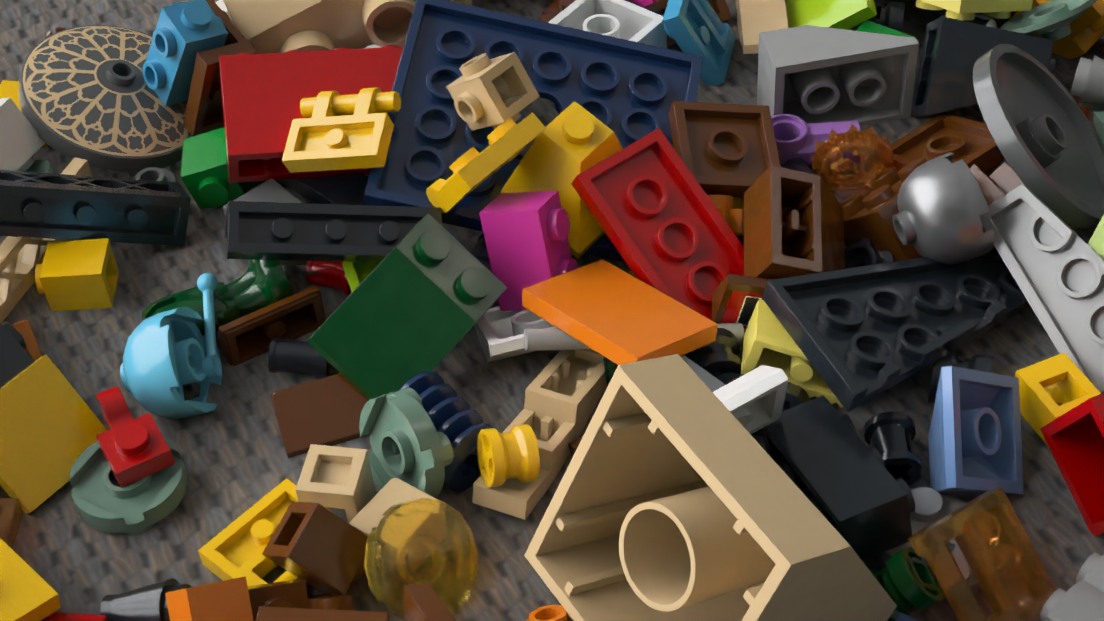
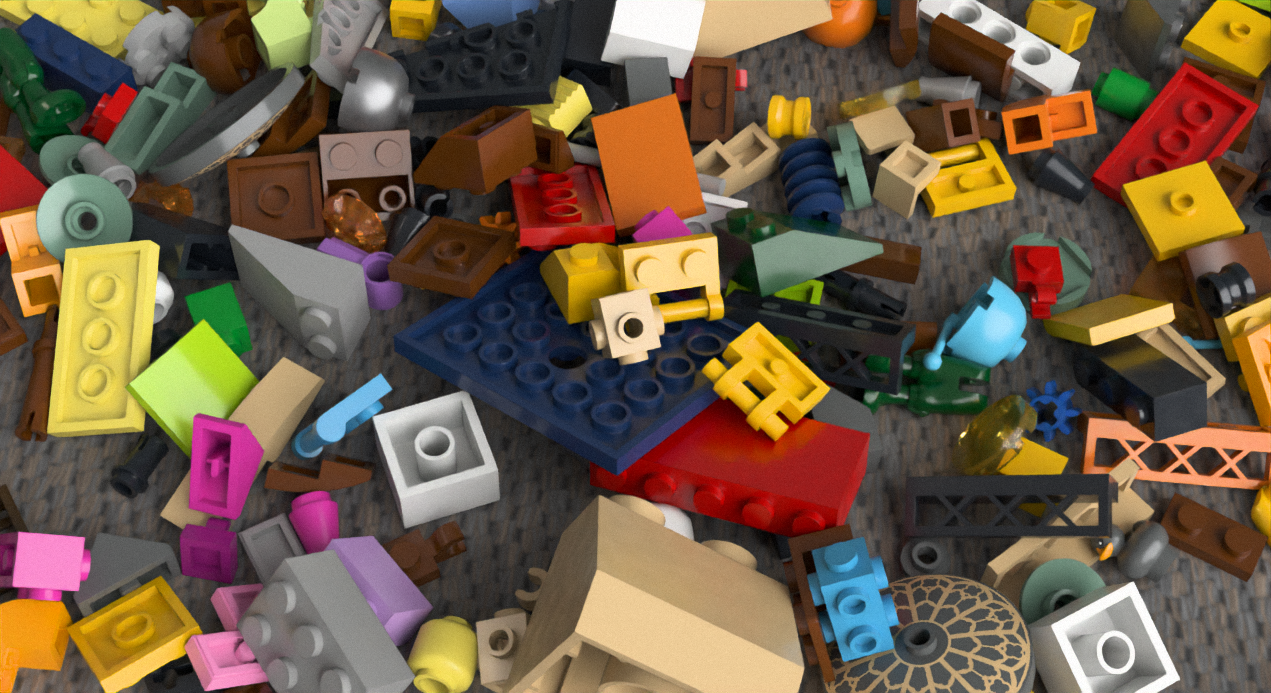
camera: 155 degrees left, 10 degrees up
green brick [181,127,247,209] -> none
none -> clear yellow tile [951,395,1037,476]
none -> blue gear [1018,380,1083,442]

